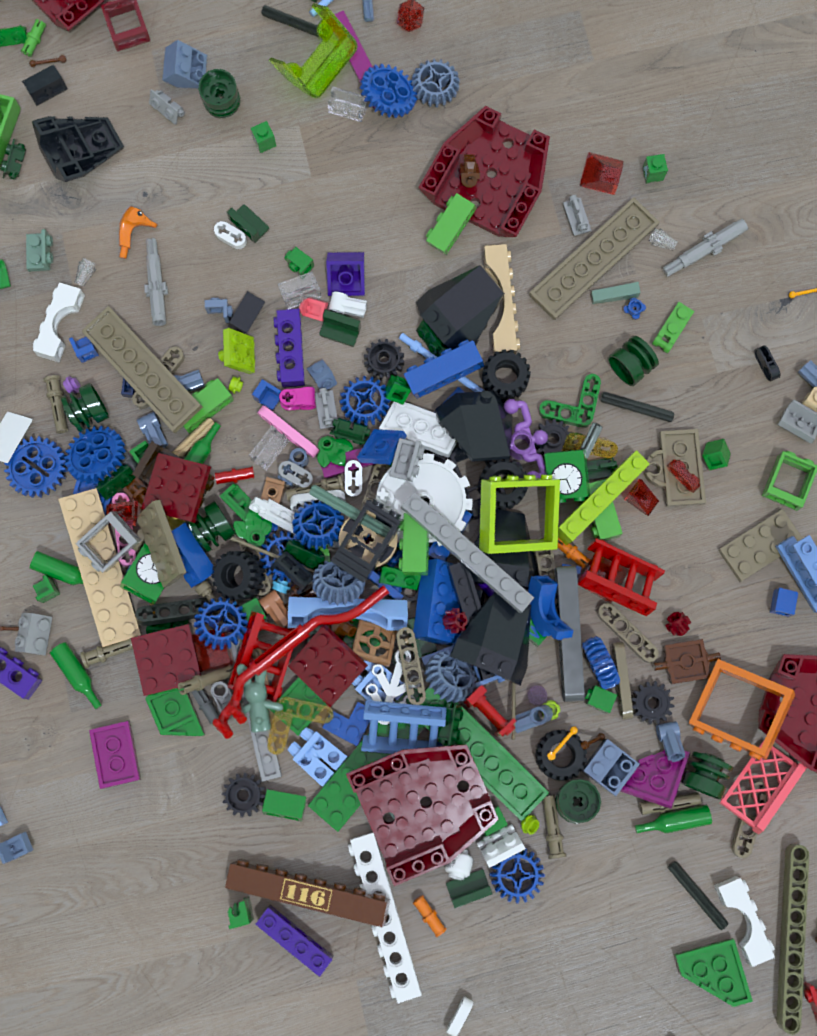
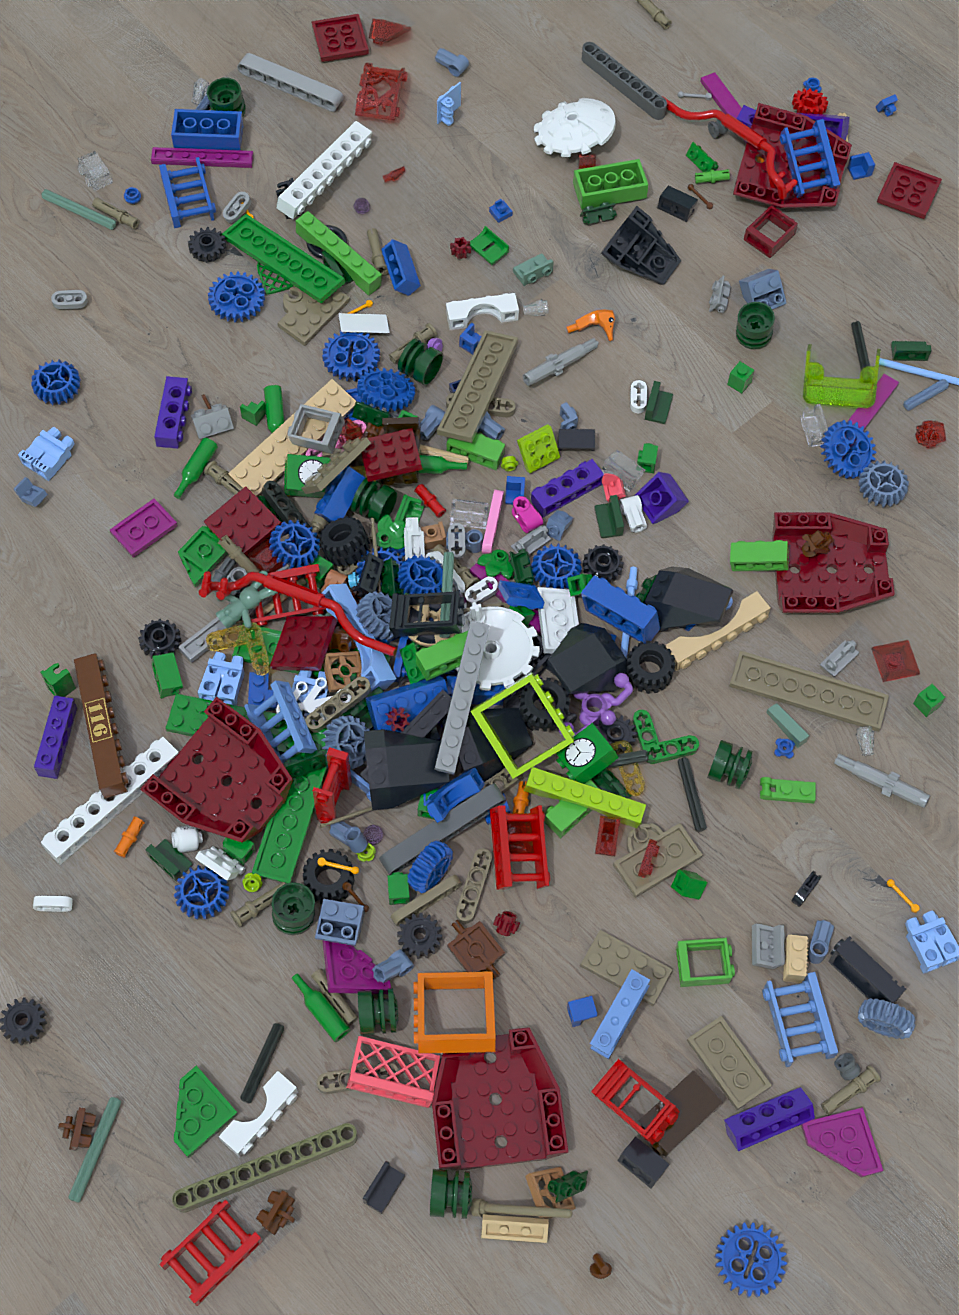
camera: 60 degrees right, 15 degrees down
light grey bracket [389,438,425,482] -> none

